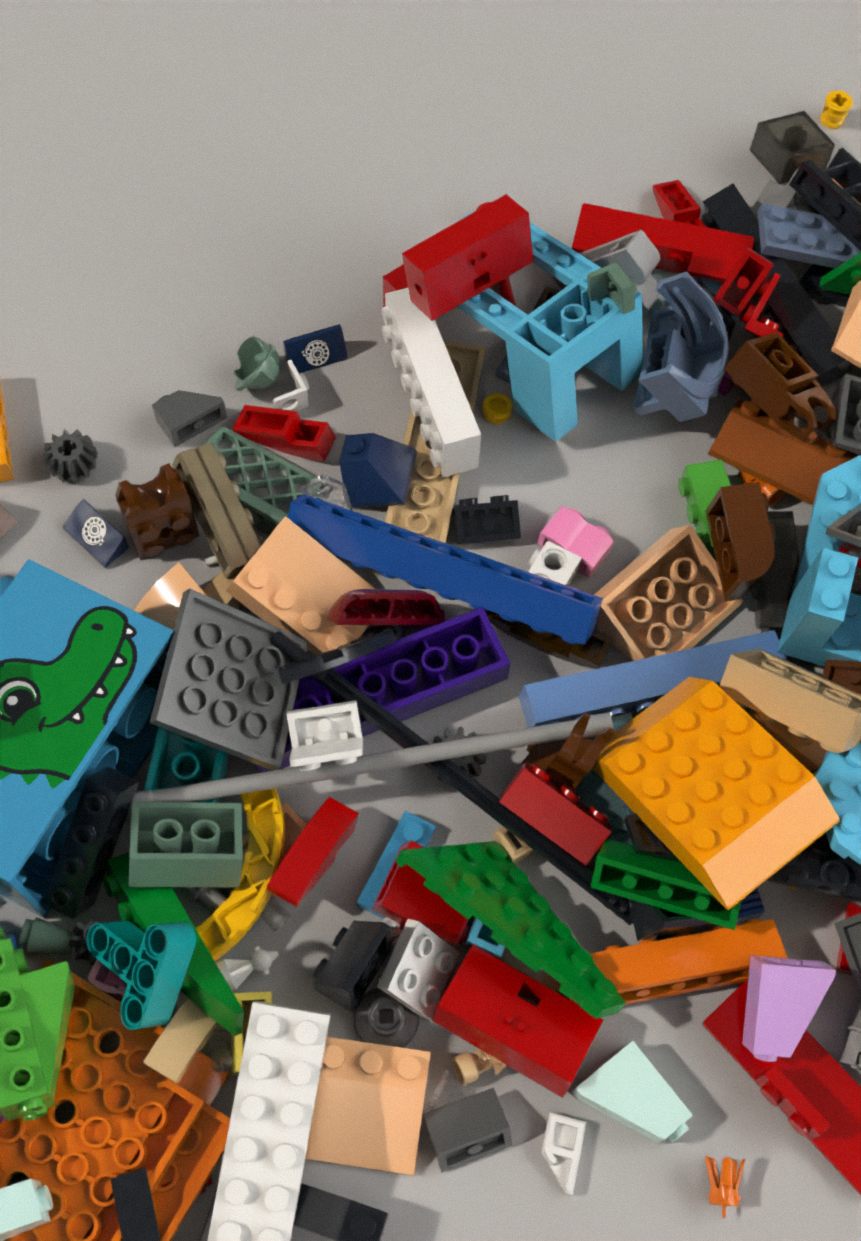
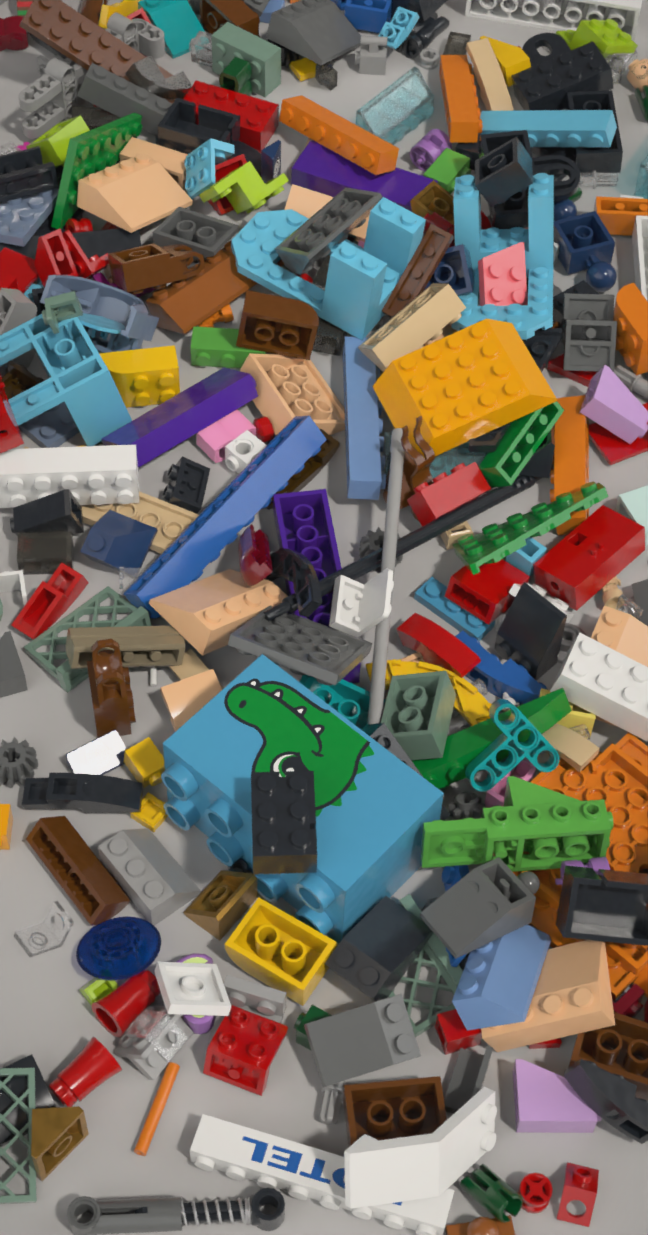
camera: 75 degrees left, 10 degrees down
none -> black slope [10,489,84,542]
none -> clear smoke brick [17,531,74,575]
none -> black slope [22,773,144,813]
none -> red wheel [65,218,93,233]
none -> medium azure piece [78,313,126,340]
none -> yellow brick [99,345,180,408]
none -> dark purple brick [101,367,258,468]
none -> yellow brick [124,737,165,788]
none -> red tile [253,416,274,442]
none -> blue slope [455,630,548,705]

